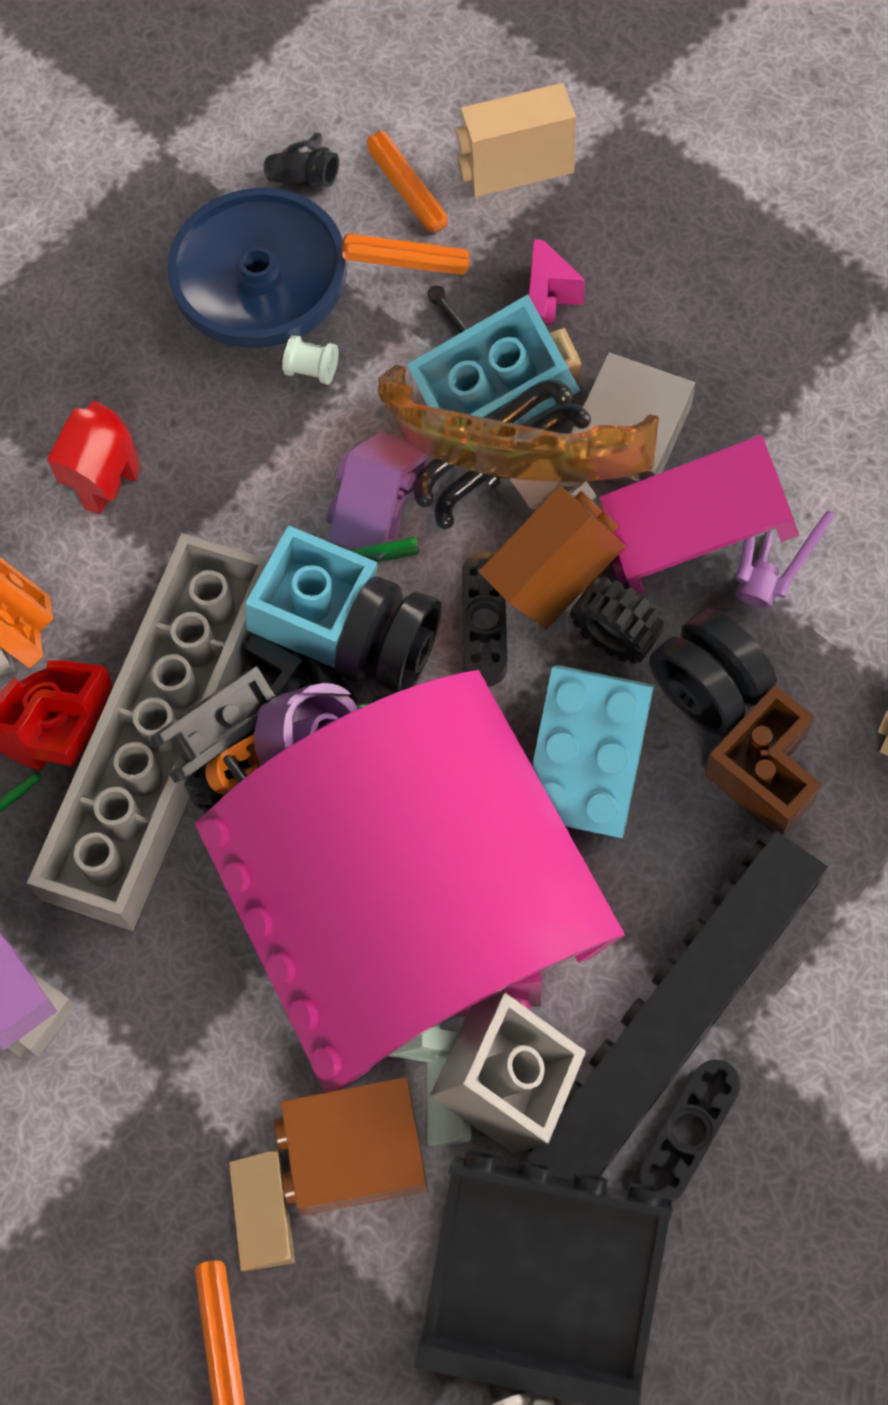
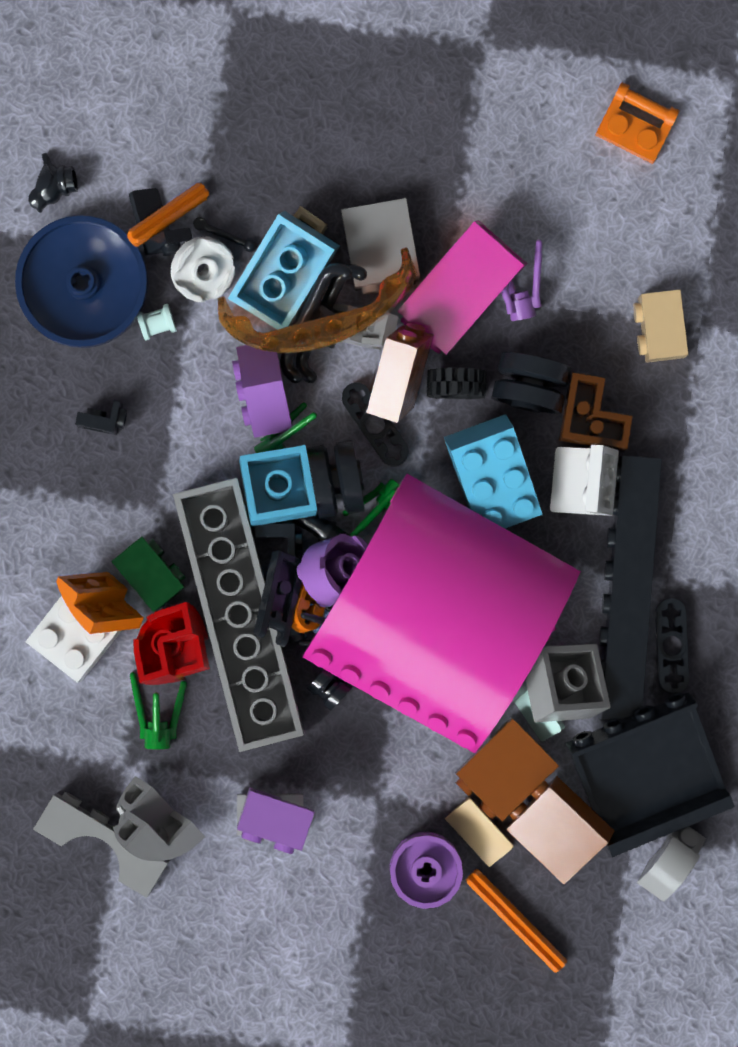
camera: 40 degrees left, 20 degrees up
red brick [47,400,140,515] -> none
orange axle [366,130,448,234] -> none
tan brick [455,83,576,197] -> none
dark pink slope [529,240,585,326] -> none
none -> black bracket [75,399,127,435]
none -> dark green brick [111,536,186,612]
none -> black bracket [129,188,193,256]
none -> white plate [171,236,235,302]
none -> black wheel [307,670,353,711]
none -> medium lavender wheel [389,831,463,909]
none -> brick [506,776,614,884]
none -> white bracket [550,445,619,516]

